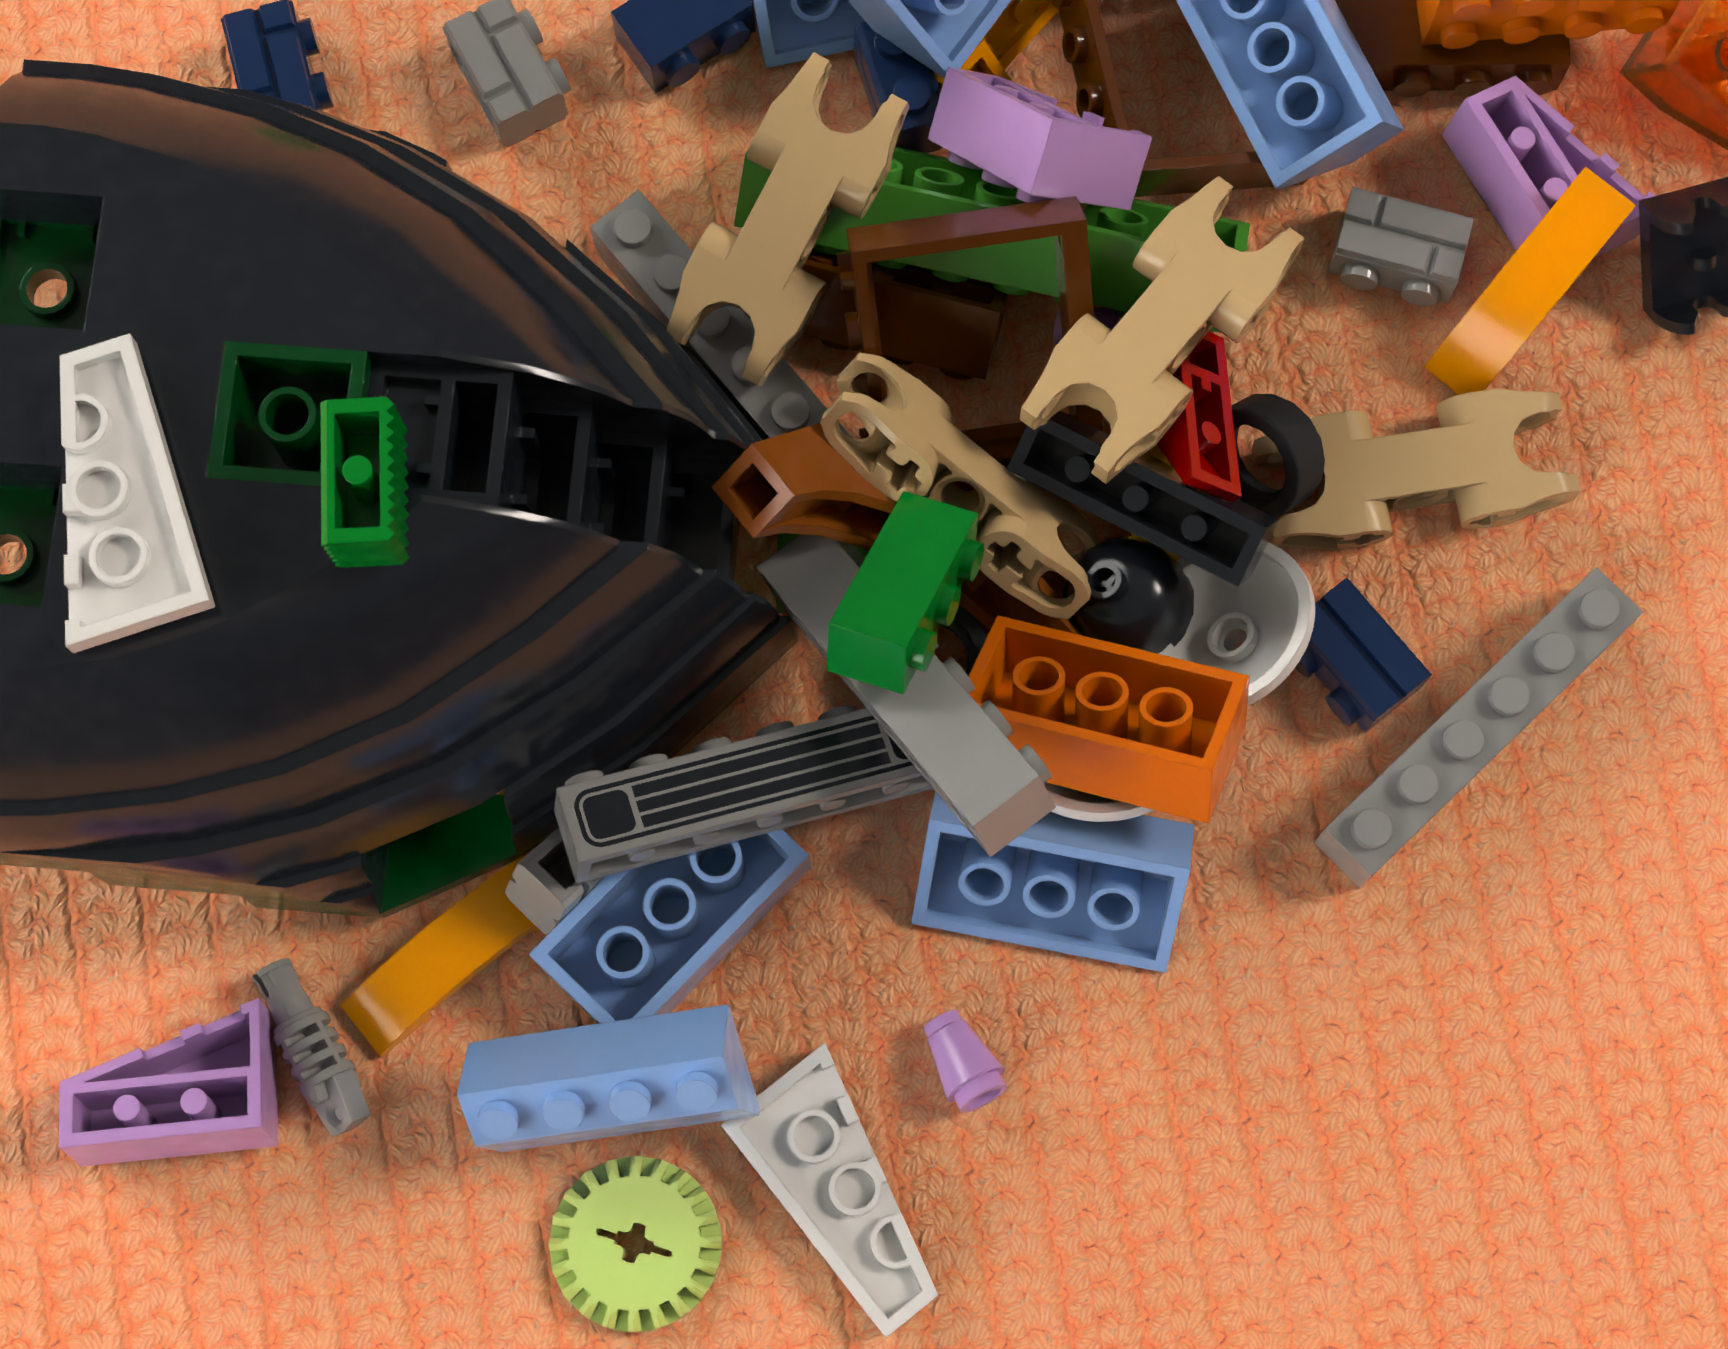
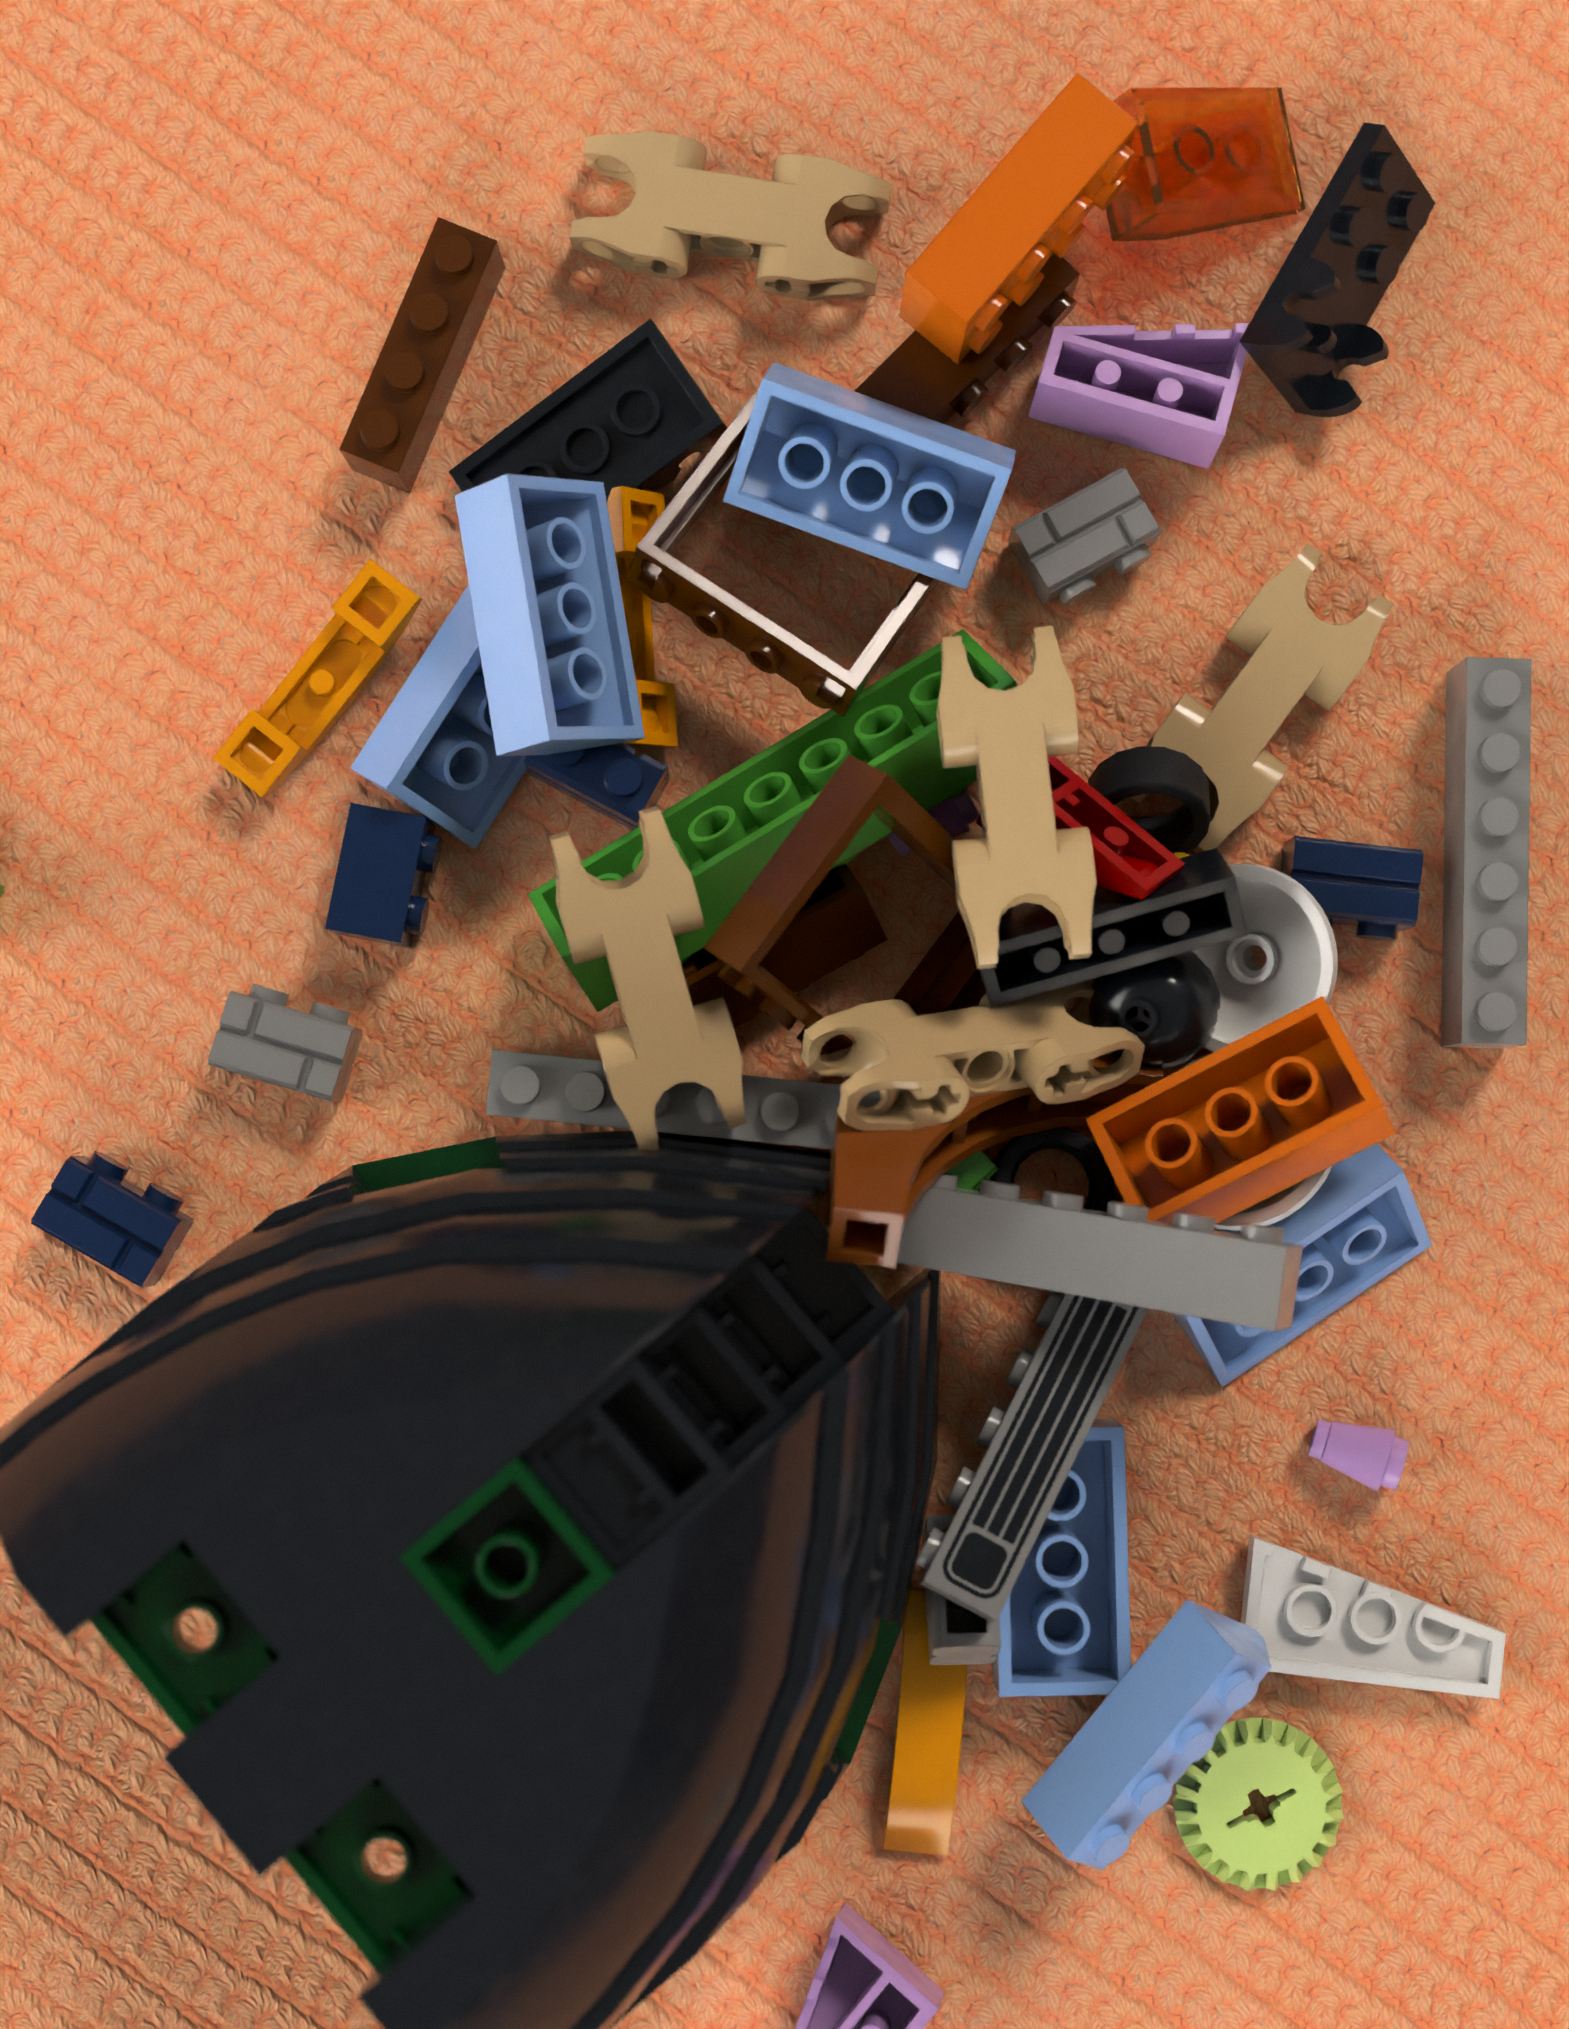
camera: 45 degrees left, 10 degrees up
white wing [60,333,215,653] -> none
light grey hinge [252,958,370,1137] -> none
green brick [320,397,410,568] -> none
green brick [827,491,984,694] -> none
lavender wedge [928,67,1152,210] -> none
light orange slope [1424,166,1636,395] -> none

